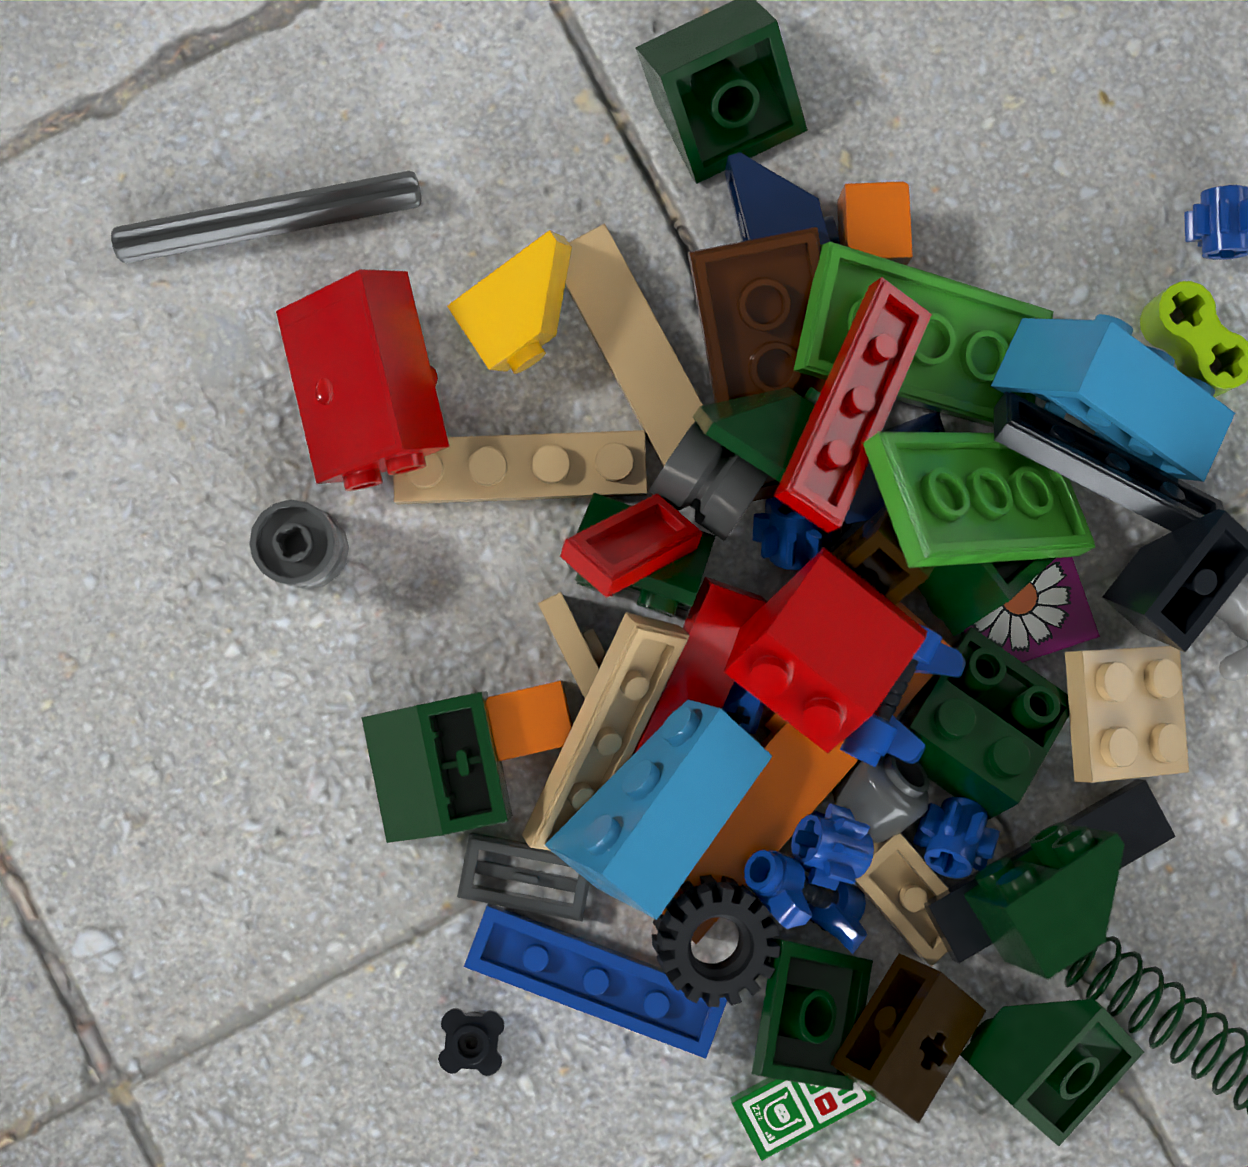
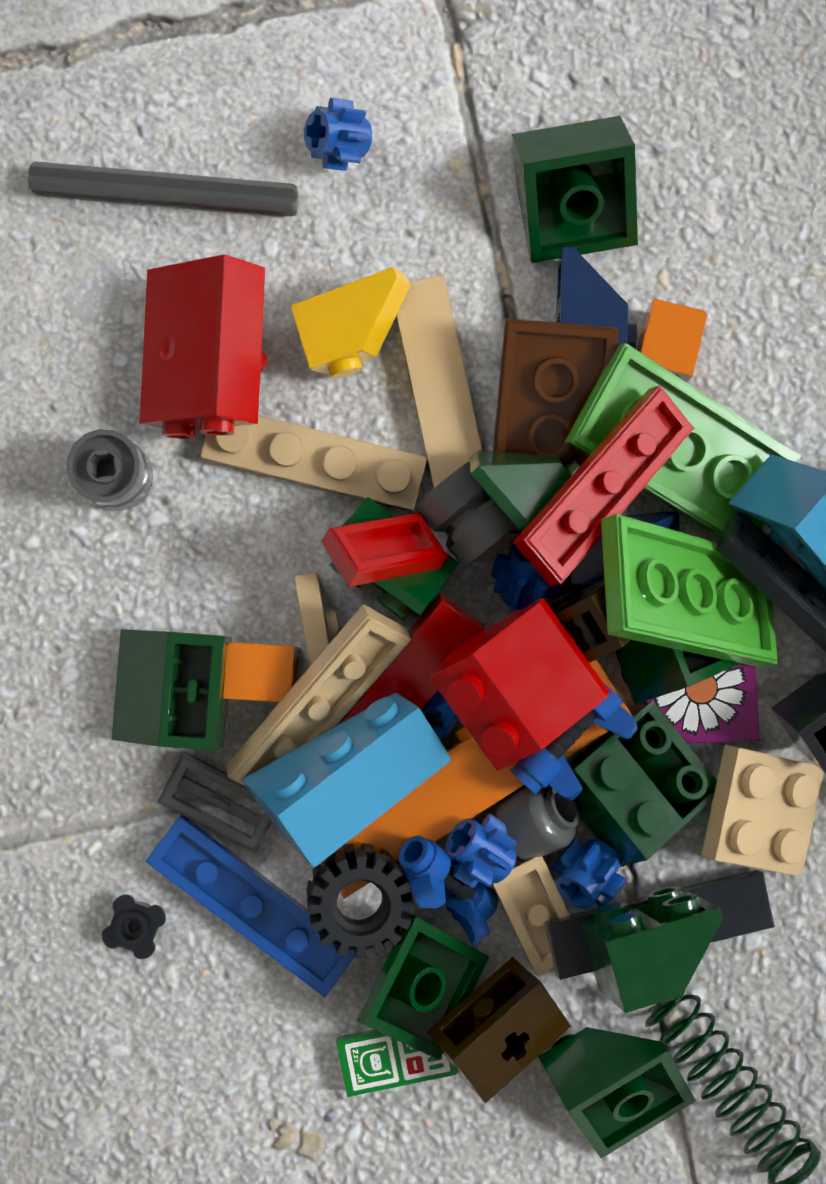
camera: 20 degrees right, 0 degrees up
none -> blue gear [304,97,372,171]

